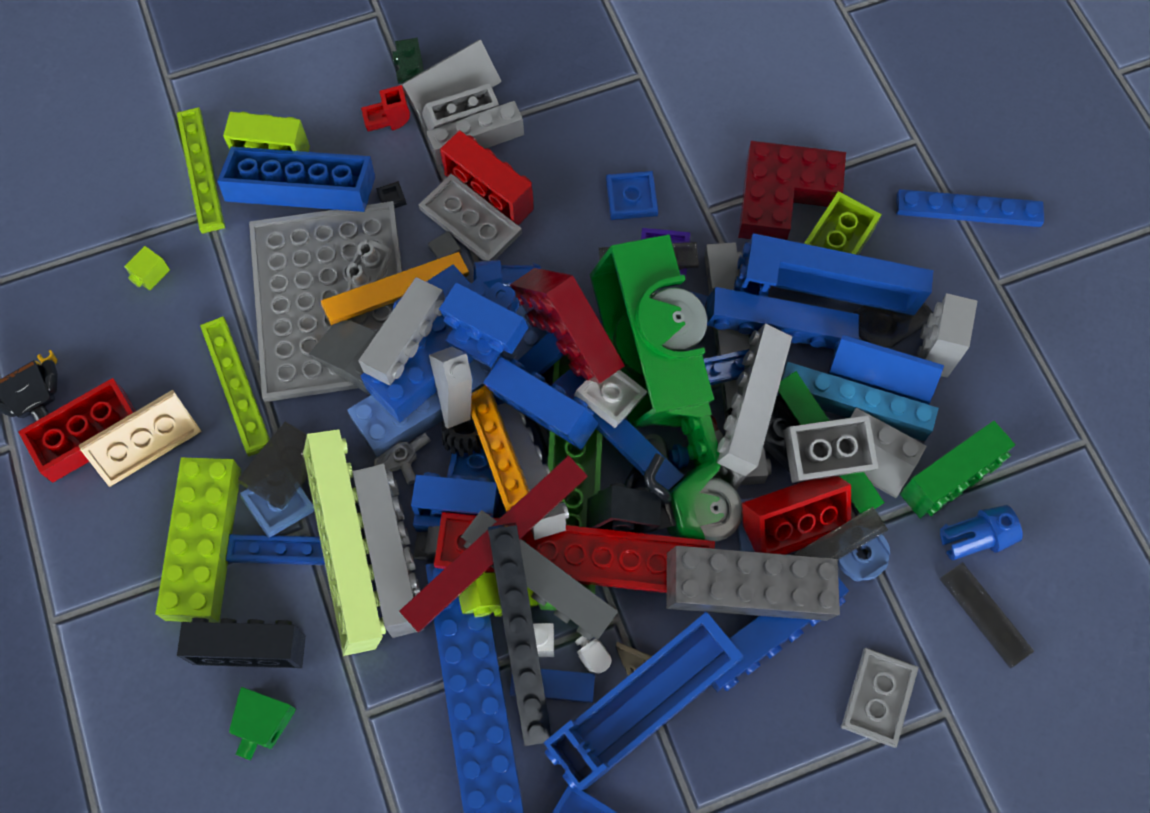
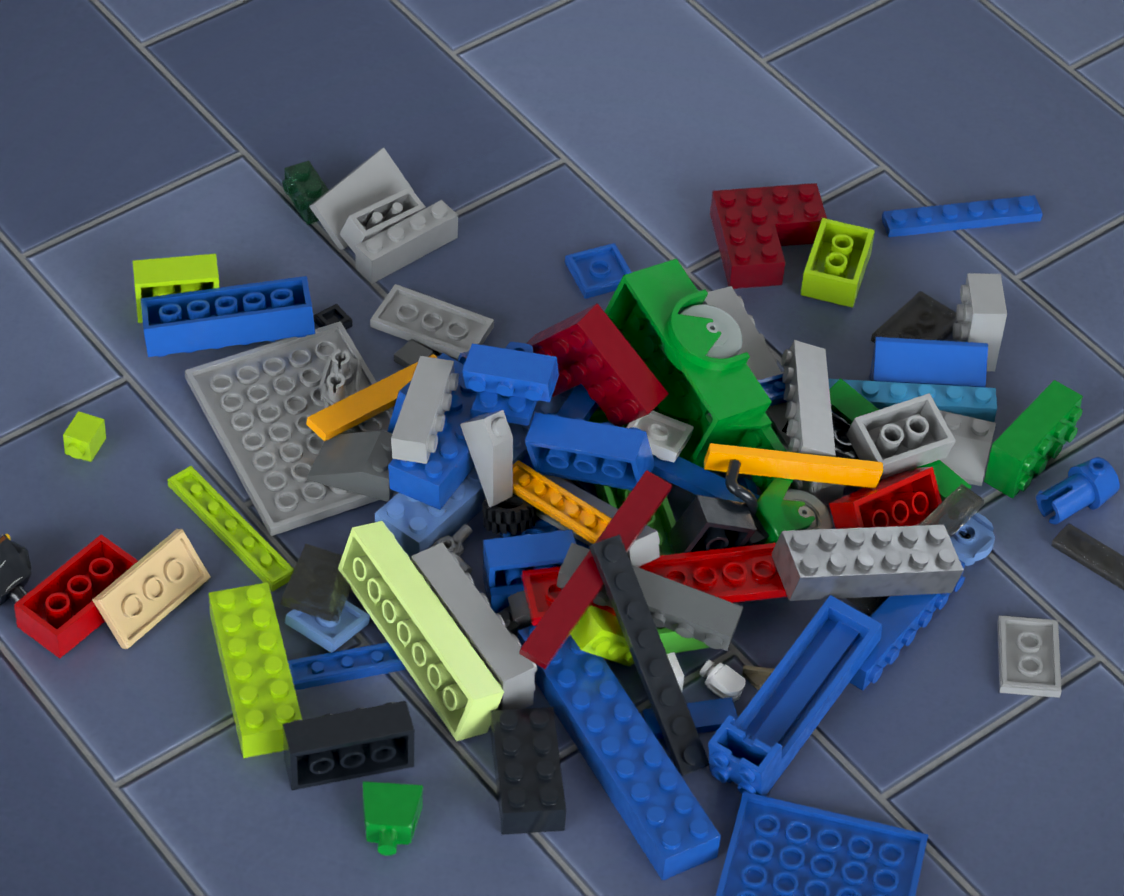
camera: 20 degrees left, 20 degrees down
lime tile [176,107,225,234] -> none
red brick [361,85,410,132] -> none
red brick [440,130,534,225] -> none
blue brick [706,287,859,350] -> none
blue brick [733,233,933,315] -> none
none -> black brick [491,707,566,835]
none -> light orange tile [704,443,883,488]

